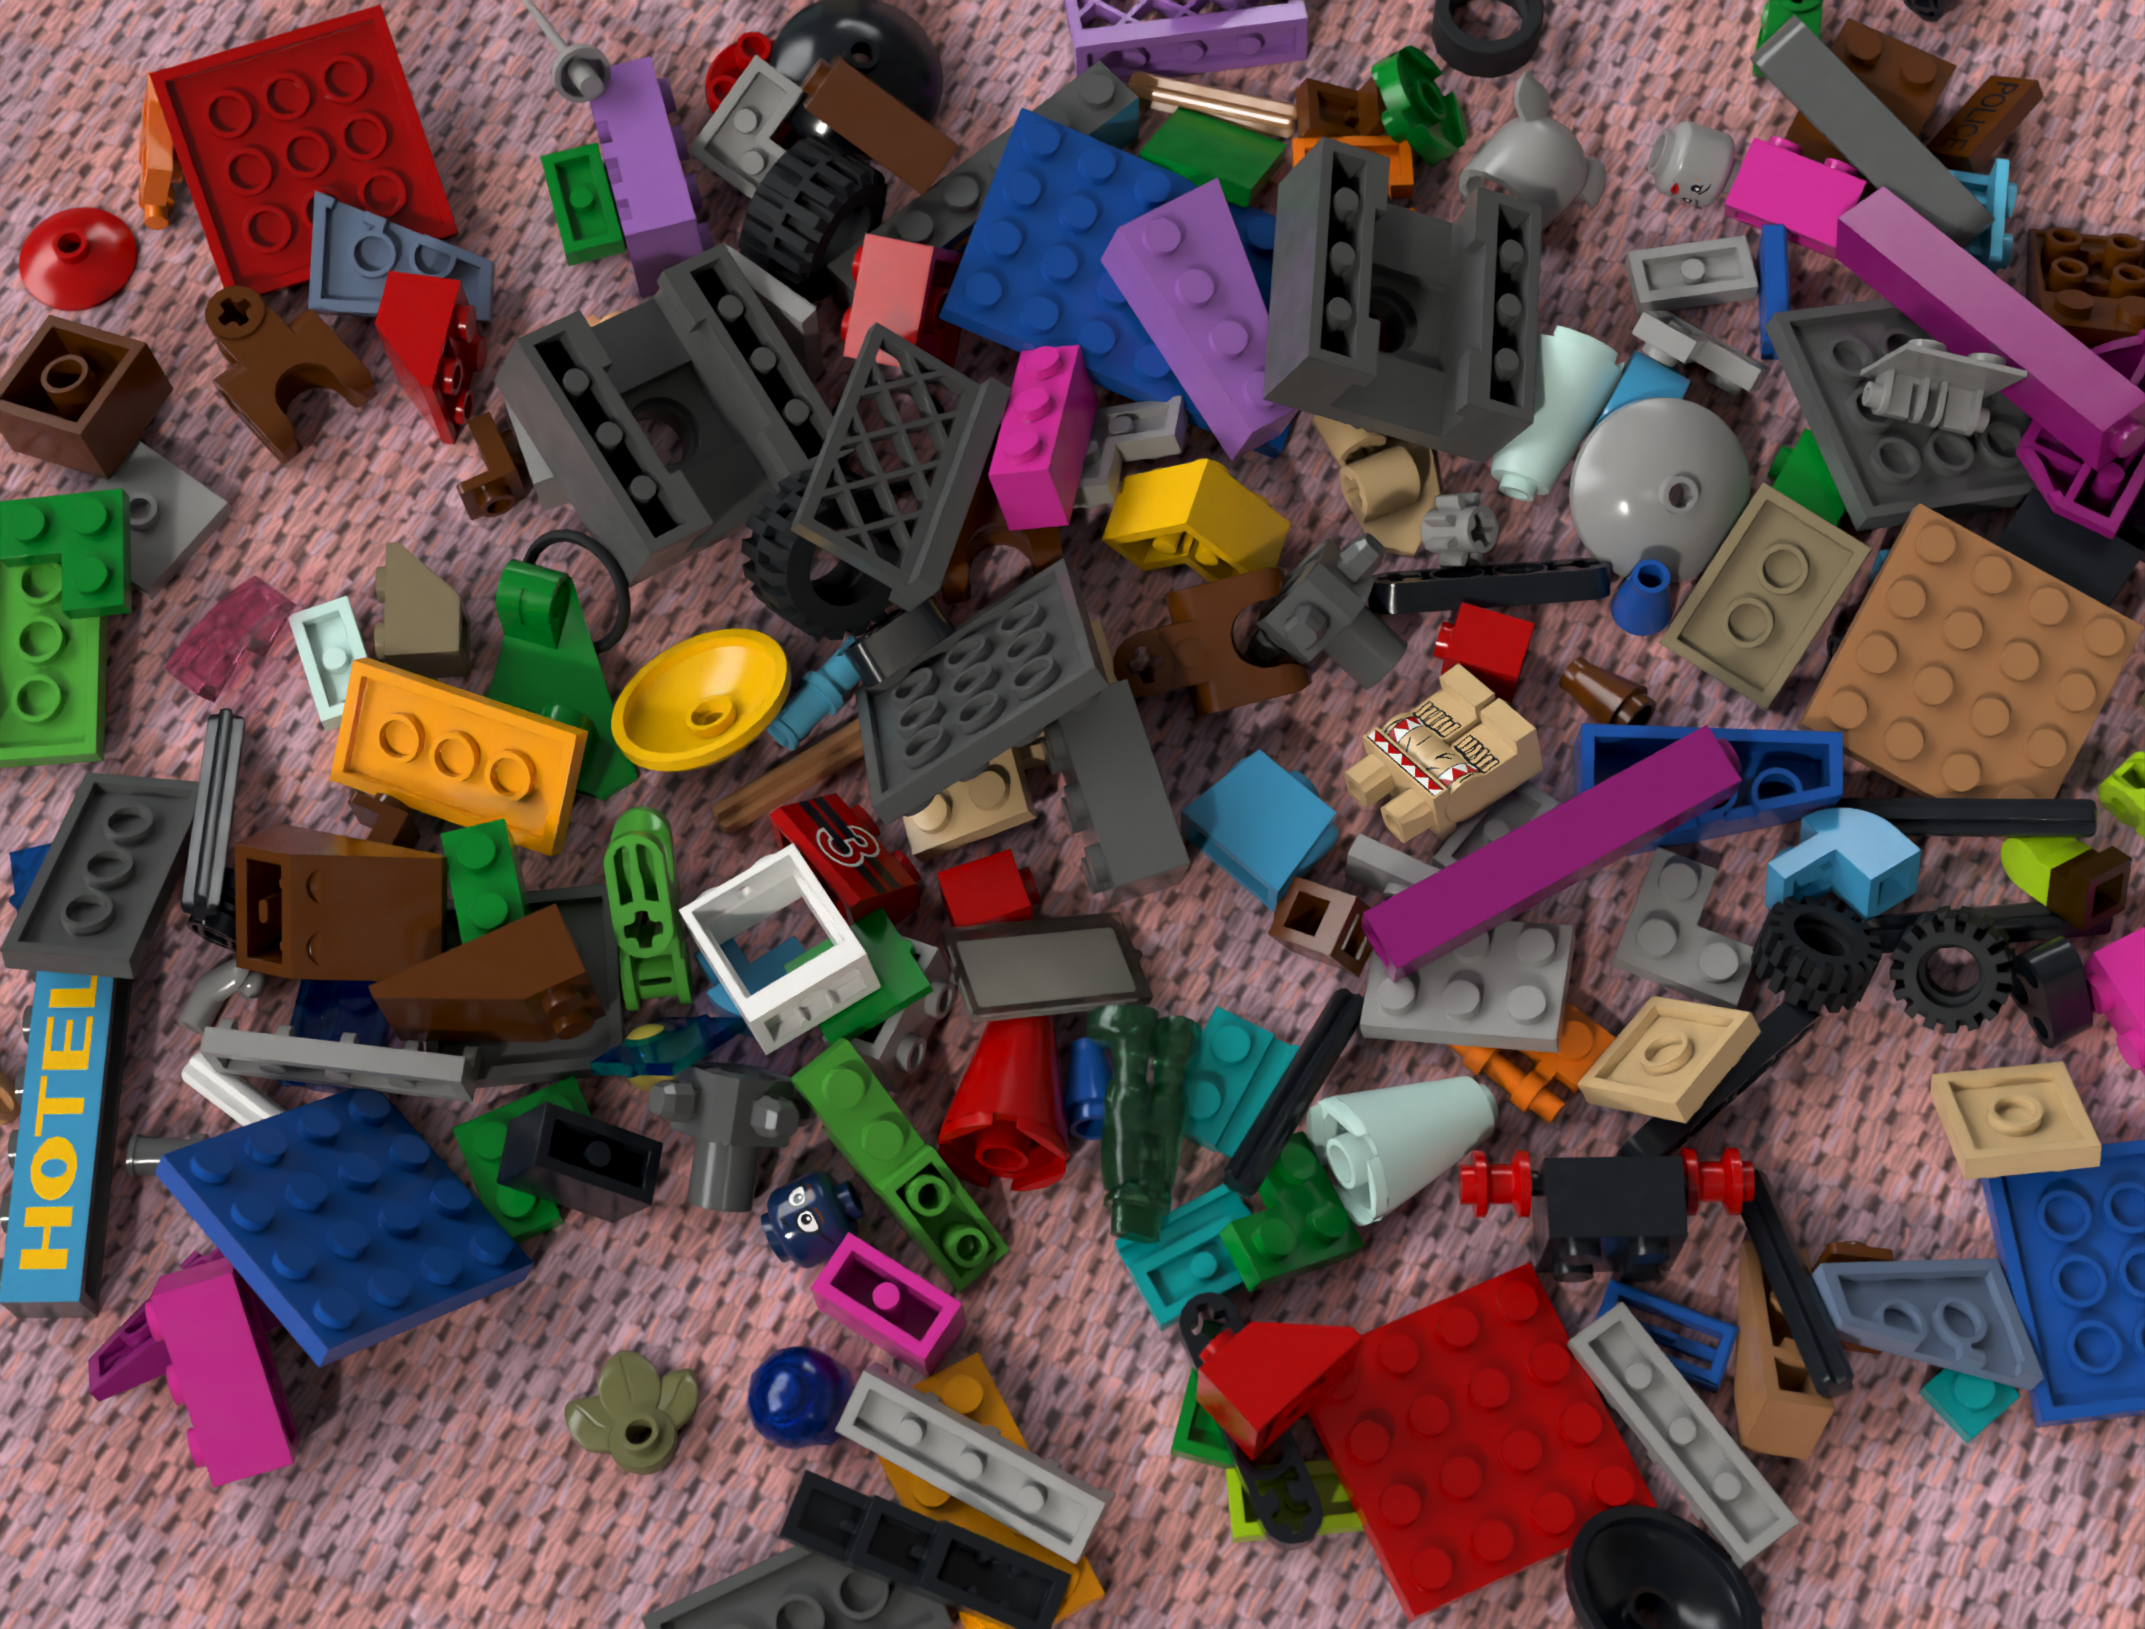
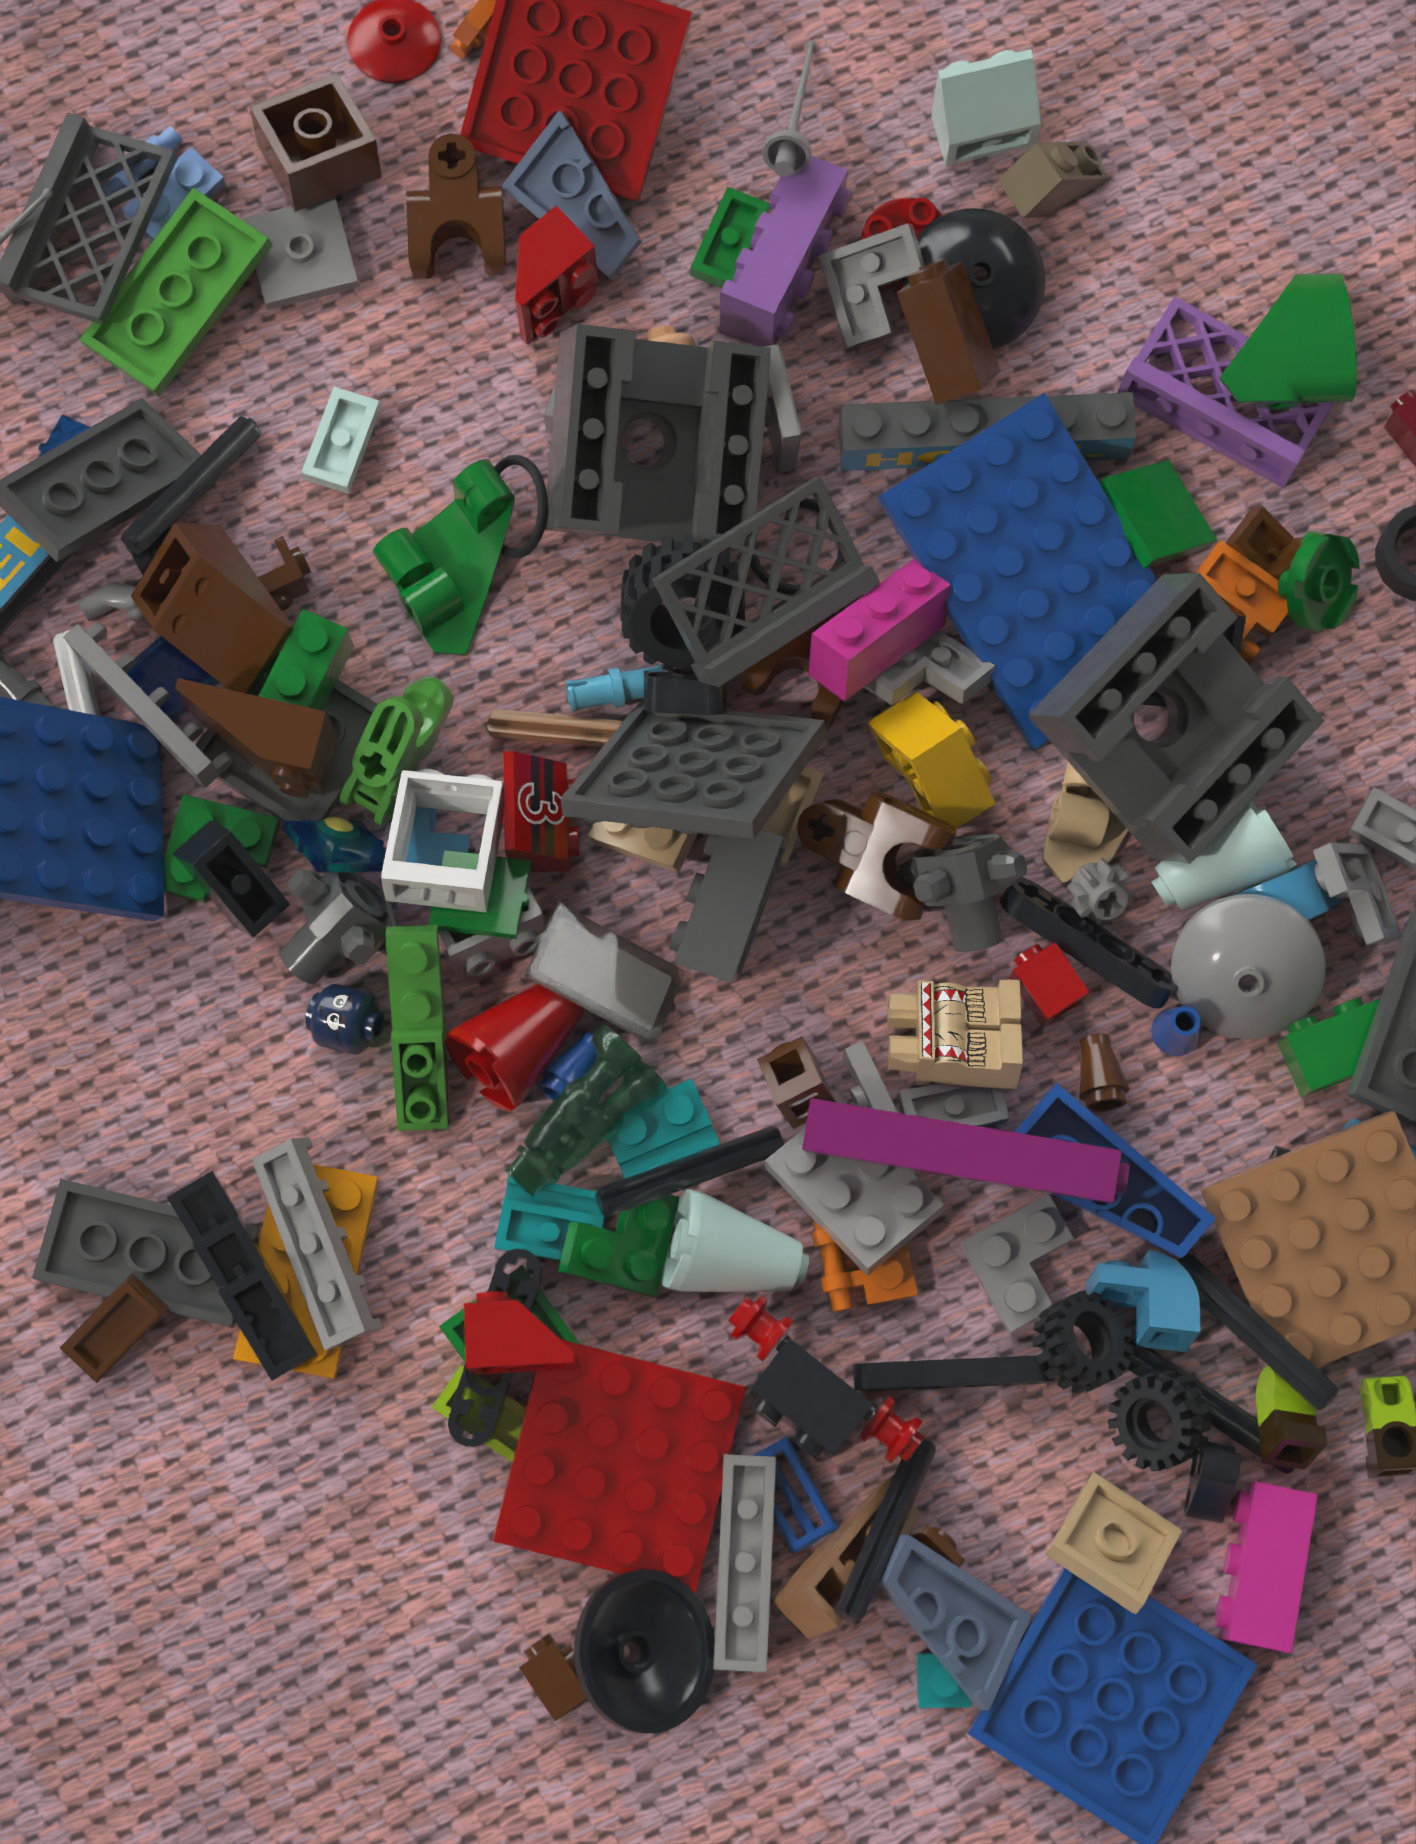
camera: 35 degrees right, 10 degrees up
green plate [0,488,132,620] -> none
clear pink slope [164,575,297,703] -> none
light orange plate [330,657,588,856] -> none
dark tan slope [374,542,471,678] -> none
reddish brown bracket [456,412,527,521] -> none
olive plate [565,1350,700,1475] -> none
yellow dish [611,628,792,772] -> none
black tyre [739,135,887,304] -> none
clear blue hair [746,1345,855,1450] -> none
dark pink brick [811,1232,966,1378] -> none
slope [841,233,963,369] -> none
red brick [937,849,1040,945] -> none
medium lavender wedge [1100,177,1299,461] -> none
medium nougat axle [1128,70,1297,138] -> none
dark azure torso [1181,749,1339,912] -> none
light grey piece [1459,70,1607,233] -> none
tan plate [1577,996,1761,1123] -> none
dark tan plate [1659,482,1872,711] -> none

